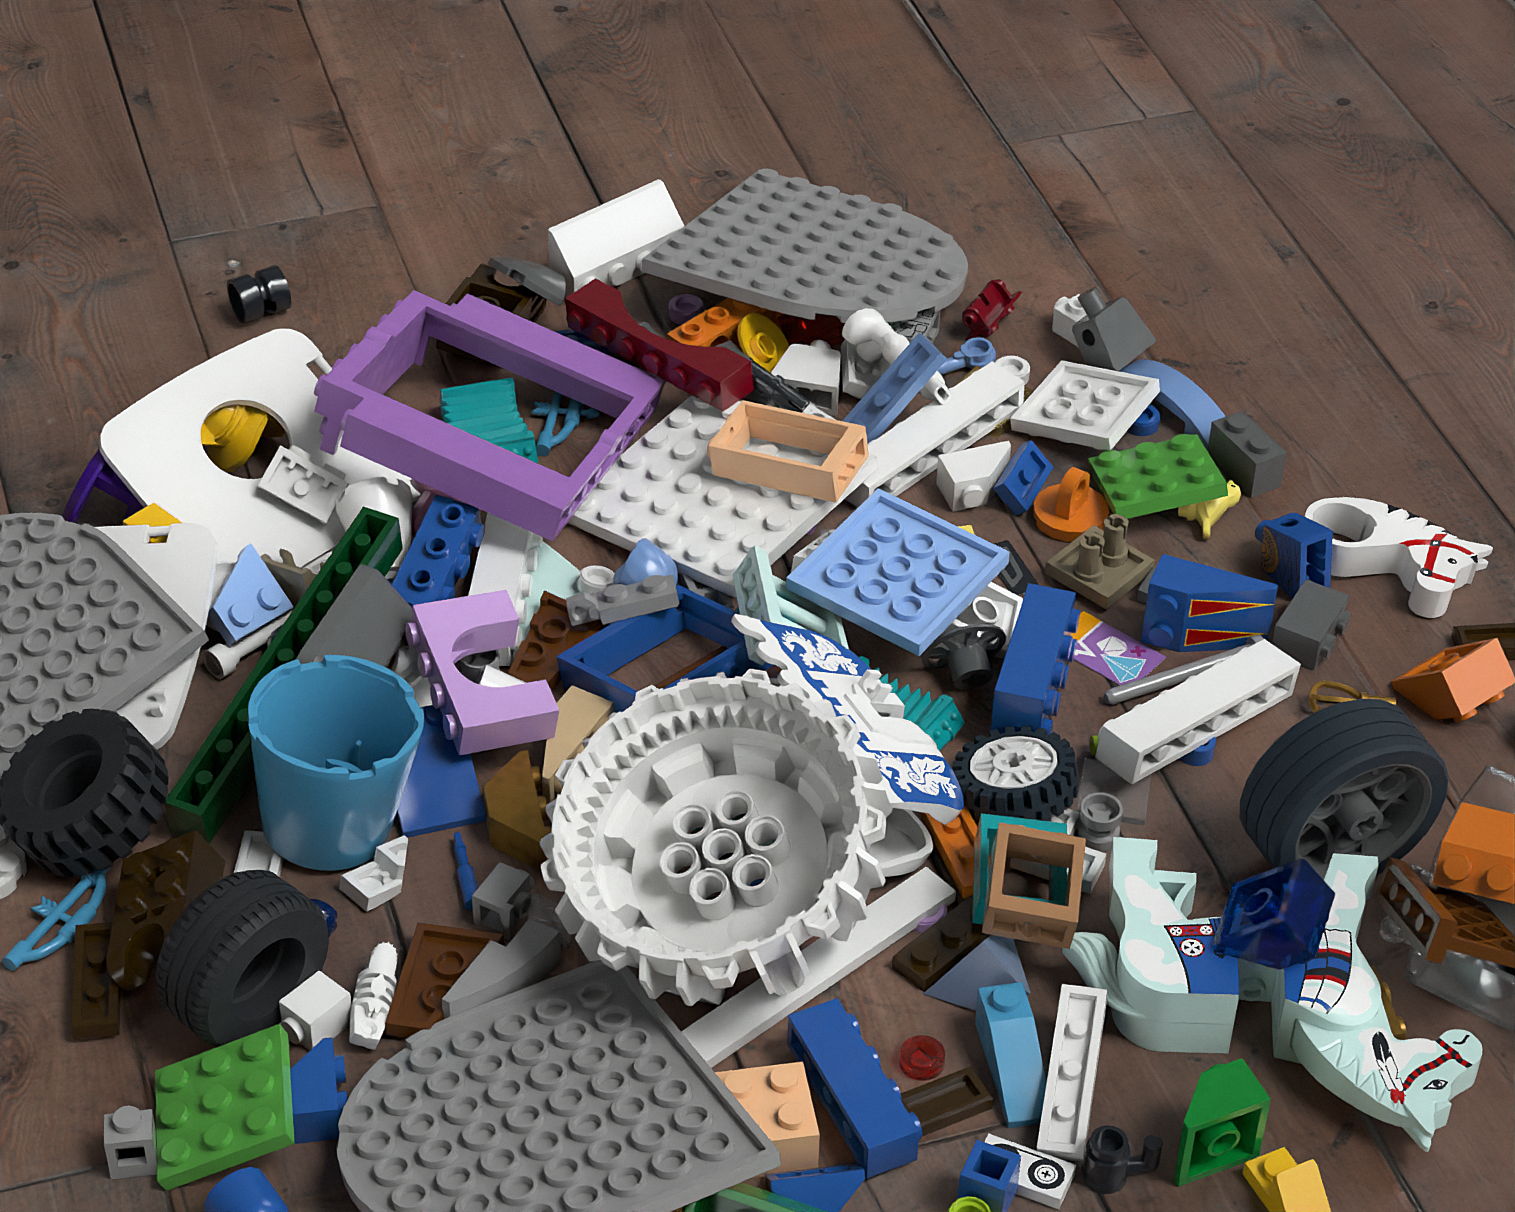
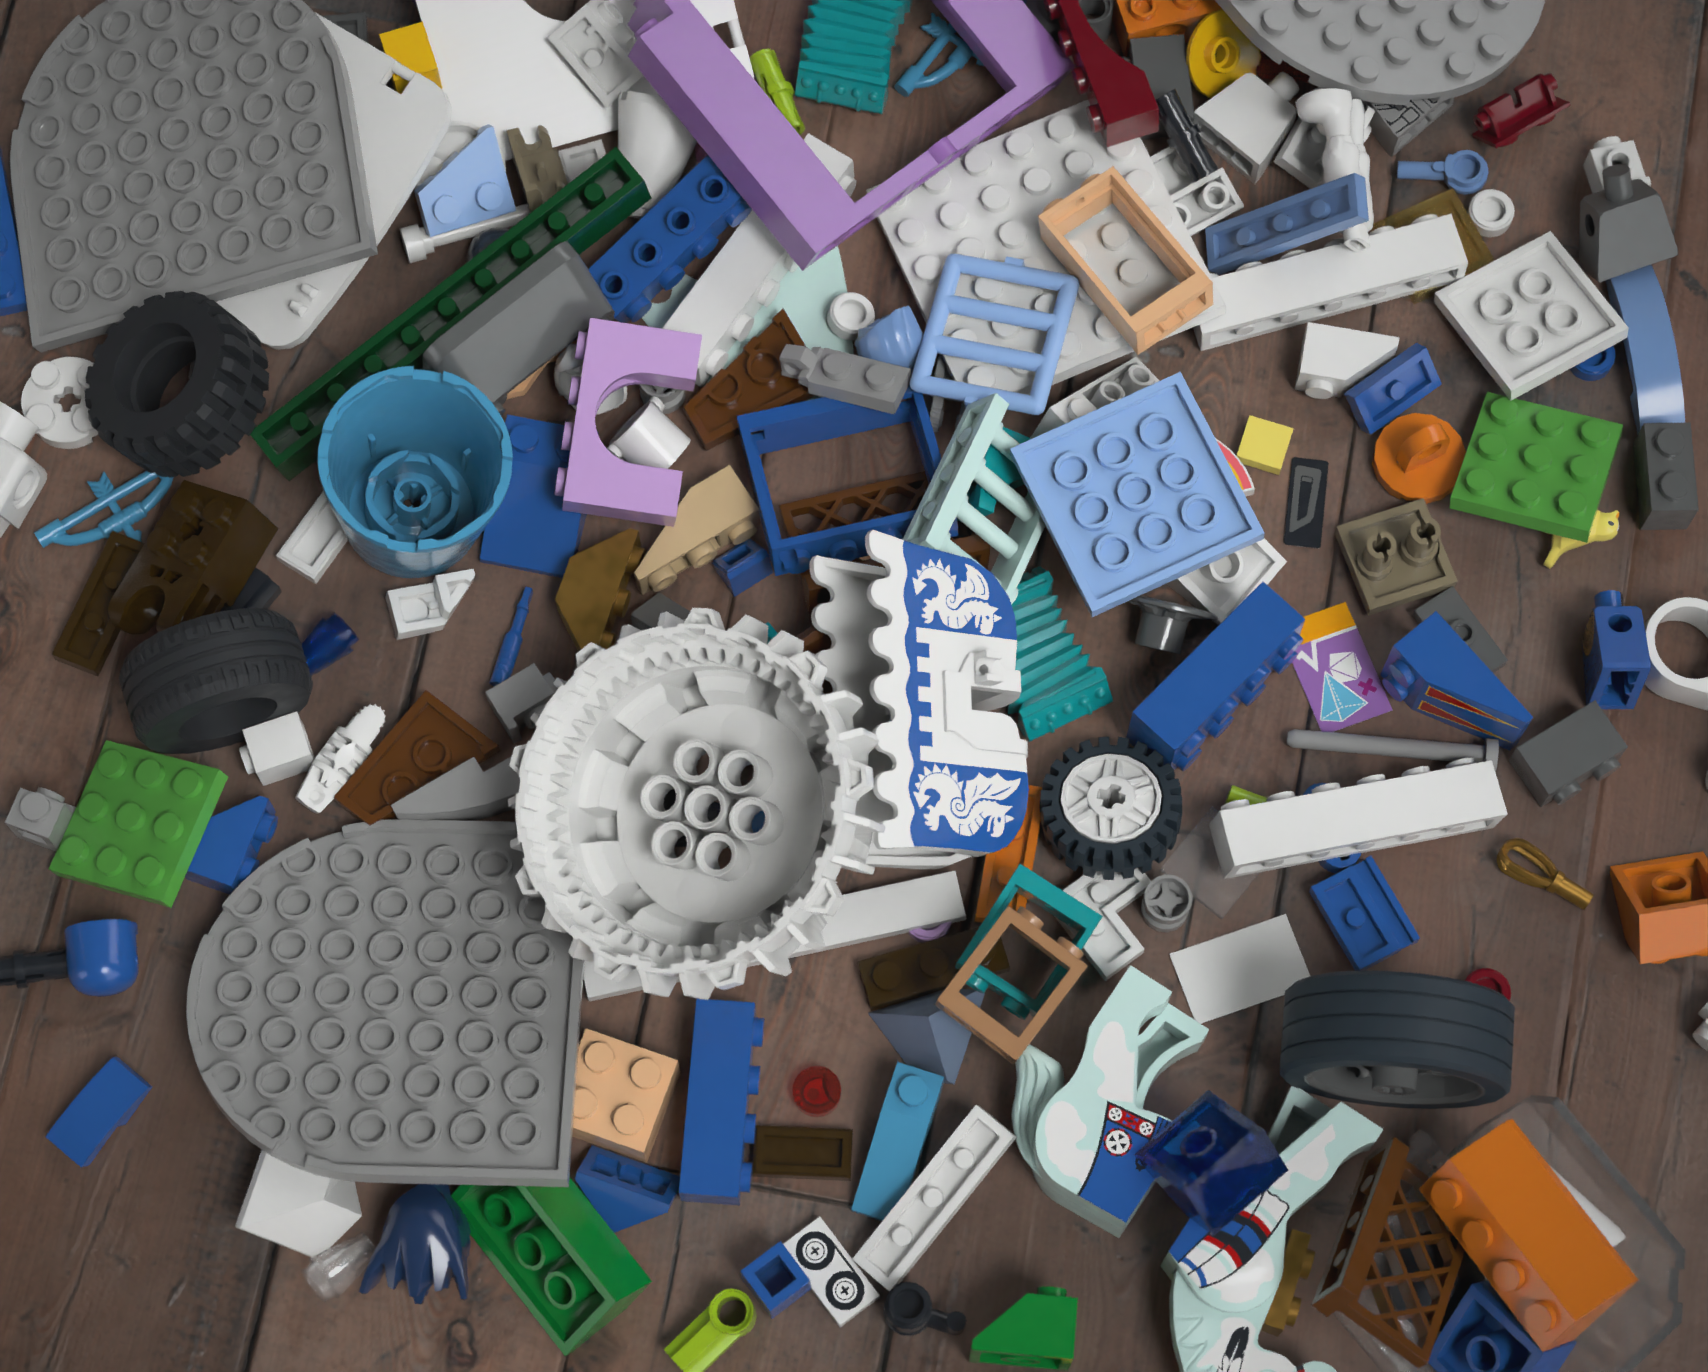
camera: 30 degrees right, 30 degrees up
none -> light blue bar [910,253,1079,415]
none -> white sticker [1169,914,1310,1024]
none -> blue plate [1309,856,1420,971]

